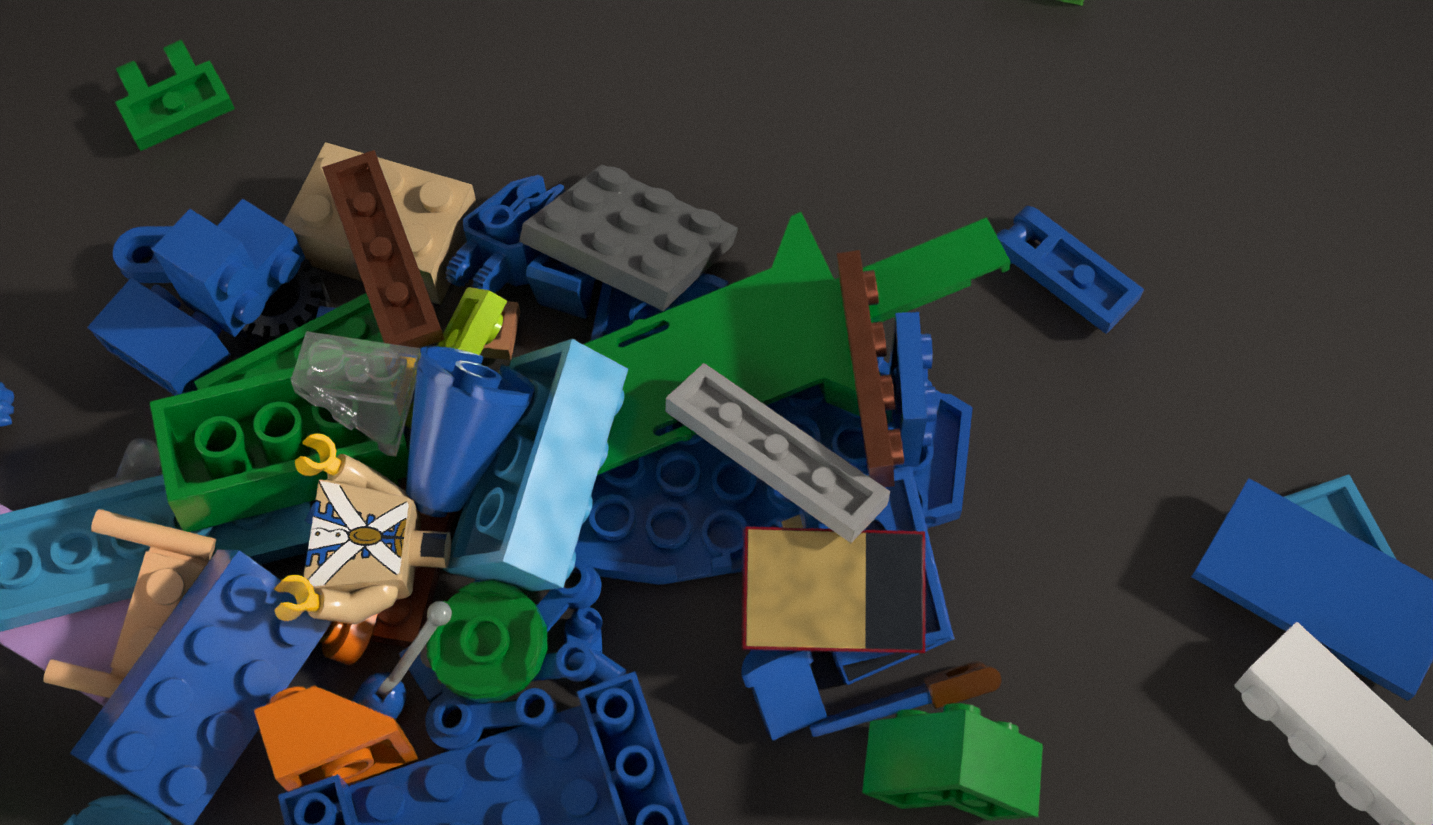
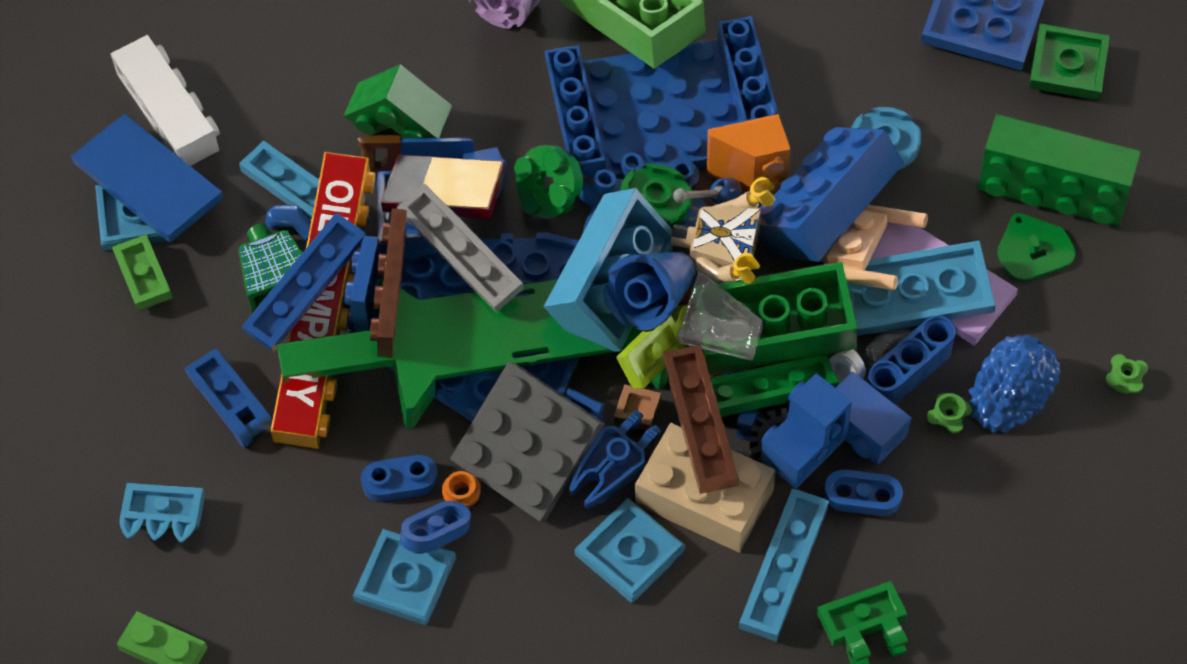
camera: 170 degrees left, 5 degrees down
none -> bright green plate [112,234,173,311]
none -> dark azure plate [120,483,205,543]
none -> green torso [238,223,302,313]
none -> dark azure plate [239,140,371,231]
none -> blue plate [242,213,366,352]
none -> blue arm [265,205,311,241]
none -> brick [270,152,375,449]
none -> dark azure tile [353,529,456,626]
none -> blue plate [361,455,439,502]
none -> blue plate [400,501,471,554]
none -> orange plate [442,471,481,508]
none -> green plate [514,145,583,218]
none -> dark azure tile [575,498,685,603]
none -> dark azure plate [739,488,829,642]
none -> blue beam [868,316,956,405]
none -> bright green plate [927,393,972,434]

